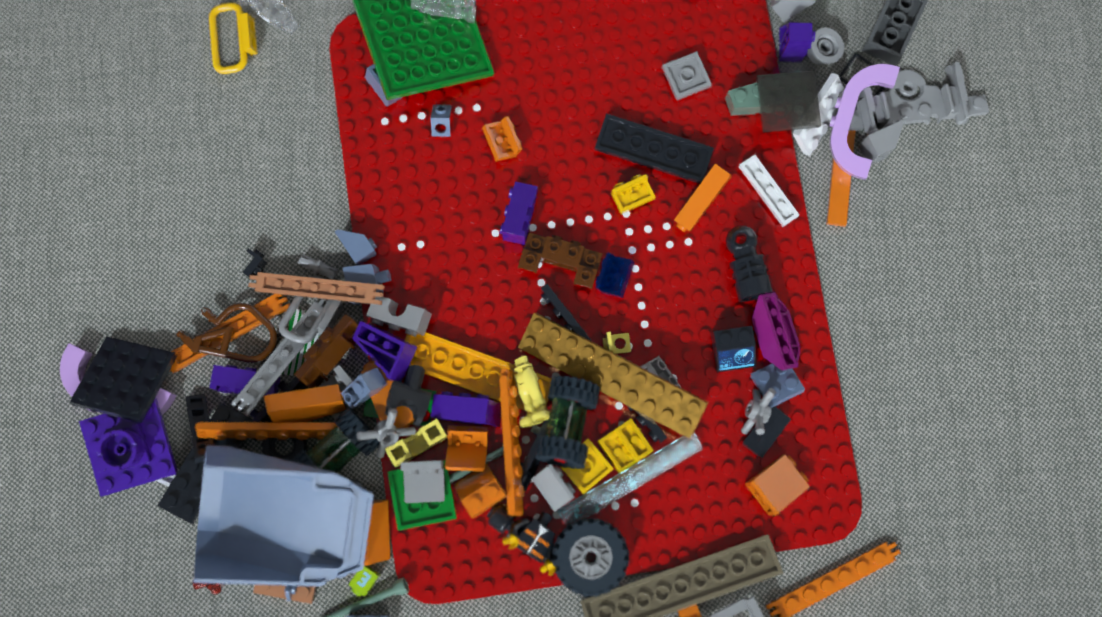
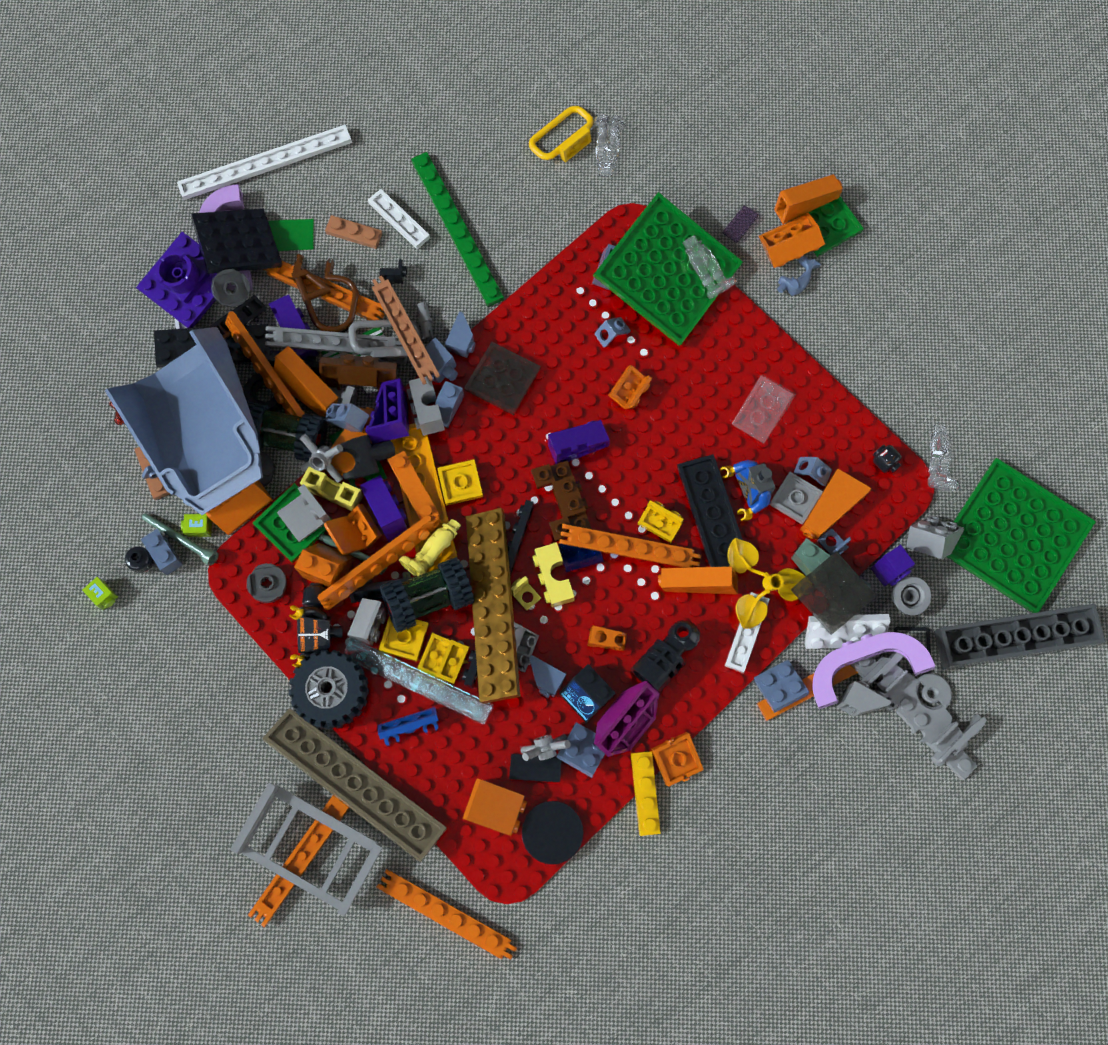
camera: 55 degrees right, 5 degrees down
none -> white plate [177,125,352,200]
none -> dark grey plate [211,269,250,307]
none -> dark grey plate [247,563,287,603]
none -> green sticker [268,219,314,251]
none -> nougat plate [325,215,382,249]
none -> white plate [368,189,430,249]
none -> blue plate [378,707,439,746]
none -> orange plate [387,451,440,520]
none -> green plate [411,152,504,308]
none -> sand blue slope [435,381,464,428]
none -> yellow plate [437,460,483,506]
none -> clear smoke plate [464,342,541,415]
none -> black tile [522,801,583,864]
none -> sand blue slope [529,655,566,698]
none -> light yellow arch [532,542,574,608]
none -> orange hinge [559,524,701,568]
none -> orange leg [588,626,627,651]
none -> yellow plate [631,751,661,836]
none -> orange plate [651,732,704,787]
none -> torso [720,460,775,520]
none -> yellow plant [728,538,812,629]
none -> clear slope [732,375,796,443]
none -> sand blue plate [754,660,809,713]
none -> sand blue bracket [794,457,832,486]
none -> orange slope [800,469,871,540]
none -> sand blue bracket [818,529,851,557]

